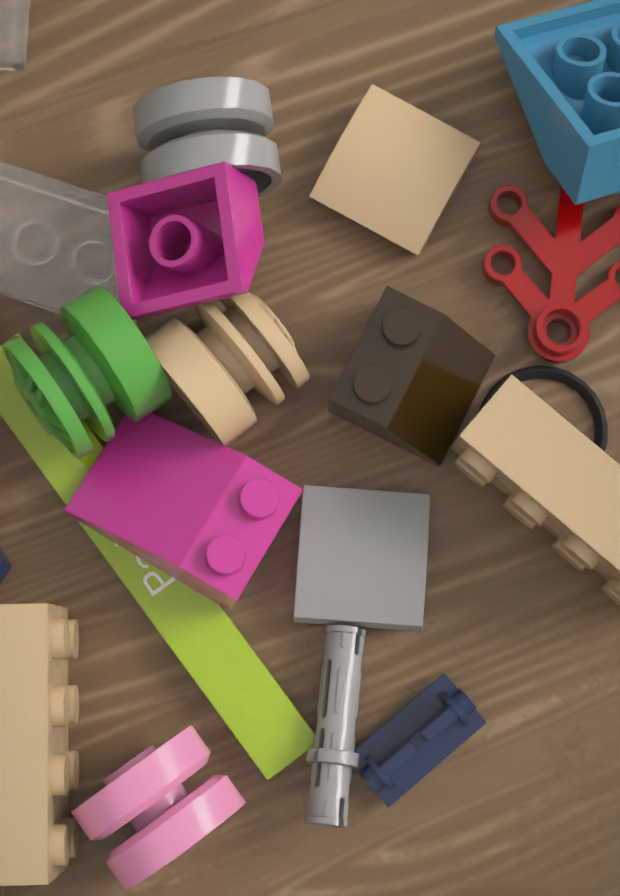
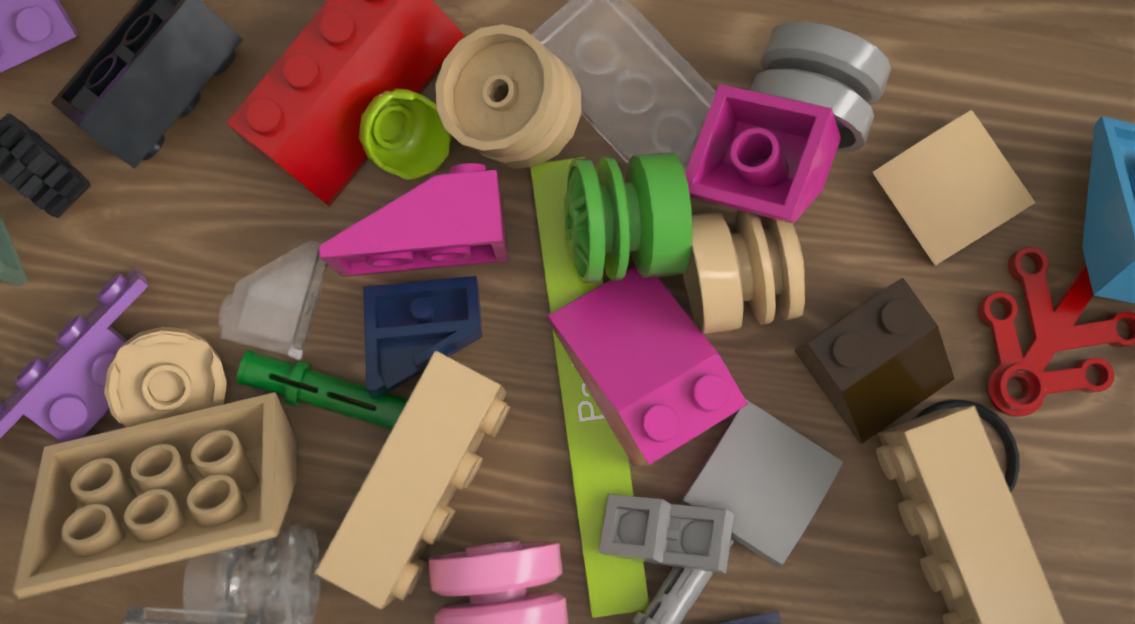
camera: 30 degrees right, 0 degrees up
none -> light grey slope [599,494,734,574]

